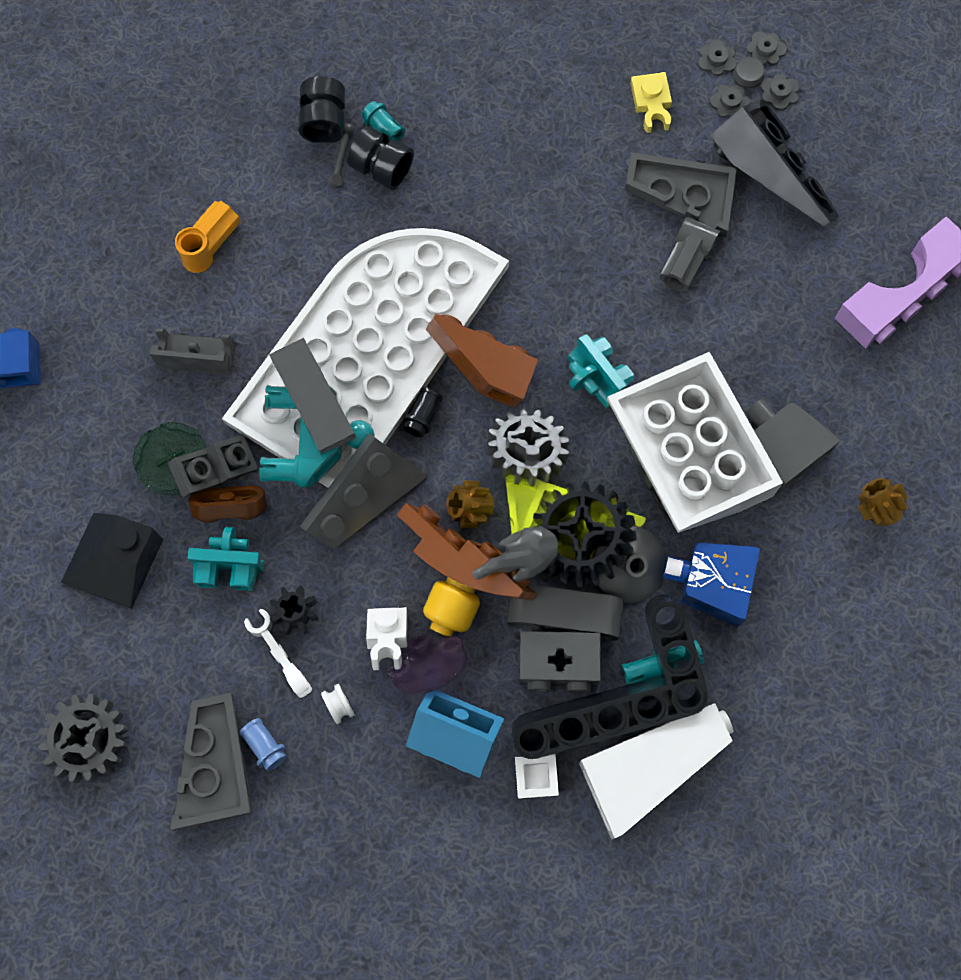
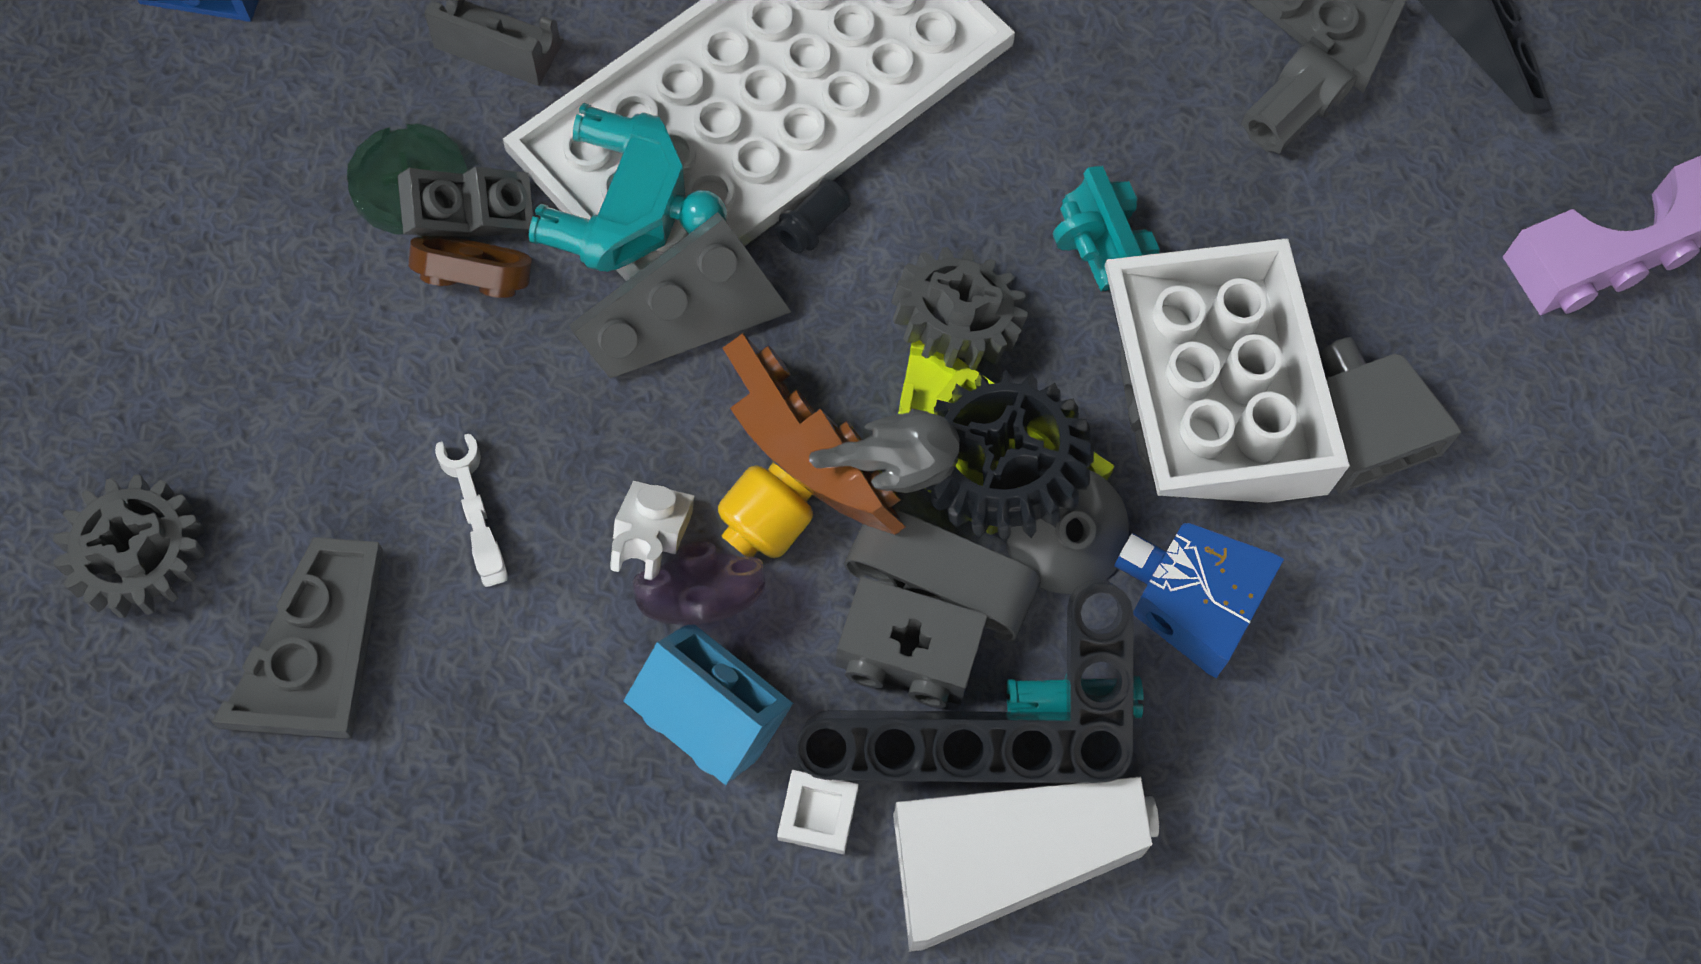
camera: 10 degrees right, 5 degrees down
black slope [61,513,163,609] -> none
teal hips [187,527,264,591] -> none
medium blue pin [239,718,287,772] -> none
dark grey tile [269,337,356,455] -> none
black gear [269,585,318,636] -> none
white bush [321,683,355,725] -> none
dark orange slope [426,314,538,408] -> none
pearl gold gear [446,480,494,529] -> none
pearl gold gear [857,478,908,526] -> none

